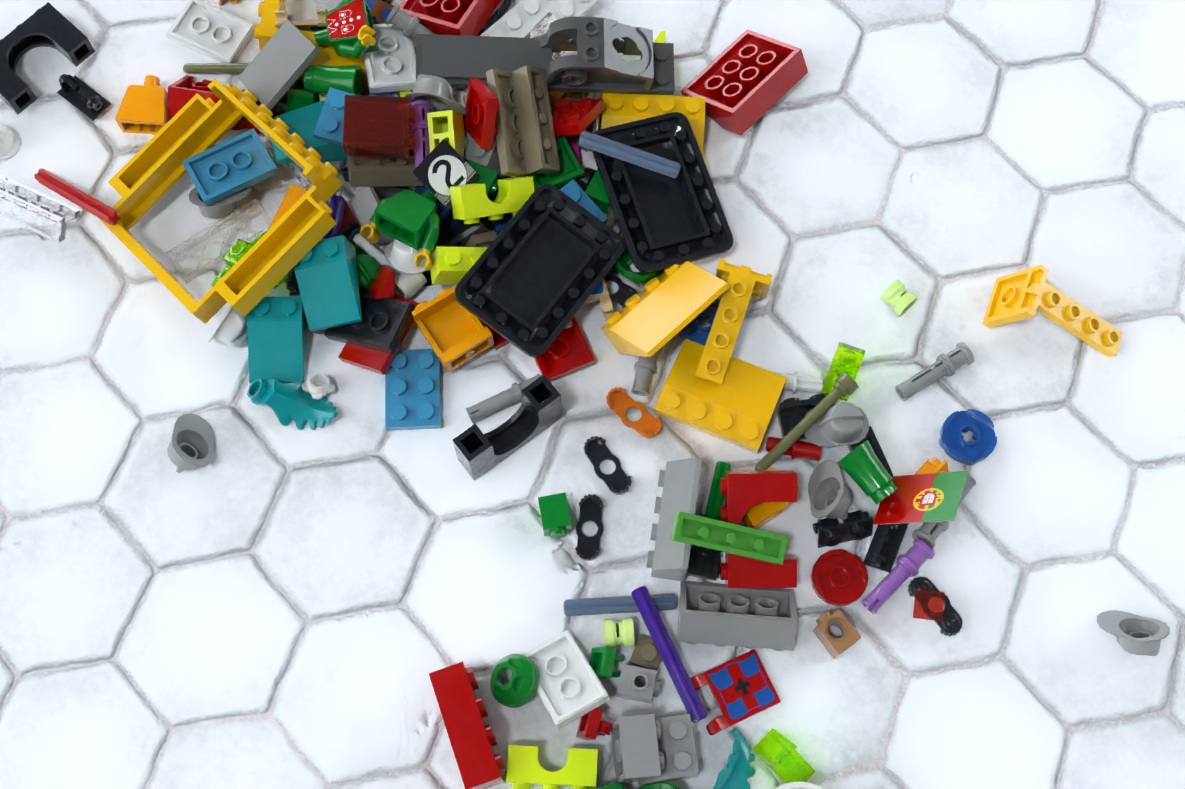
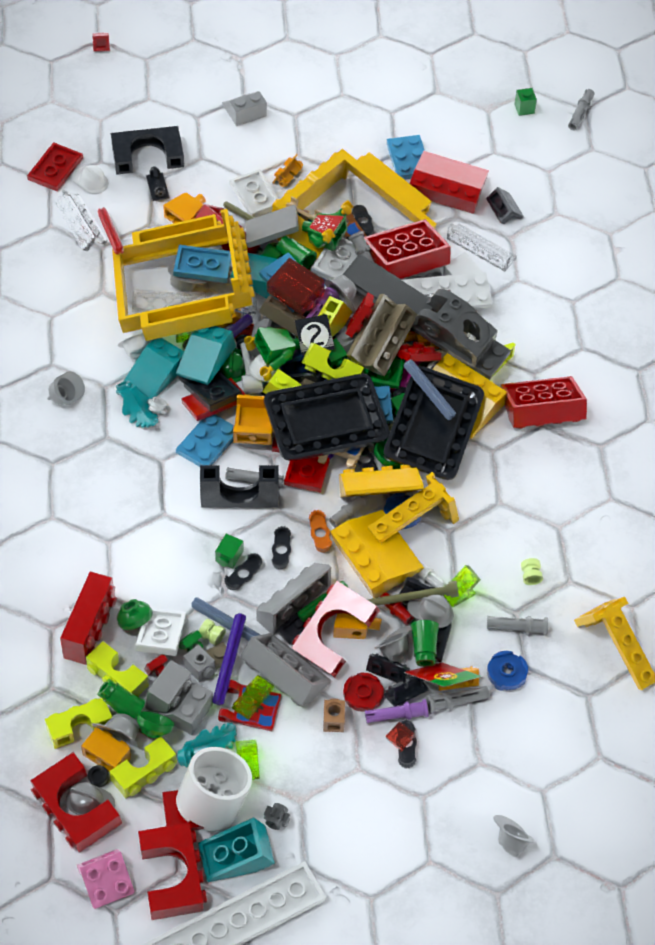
camera: 35 degrees right, 15 degrees down
red slope [369,264,395,299] -> none
bright green plate [670,511,788,565] -> none
none -> clear neon green slope [232,675,274,720]

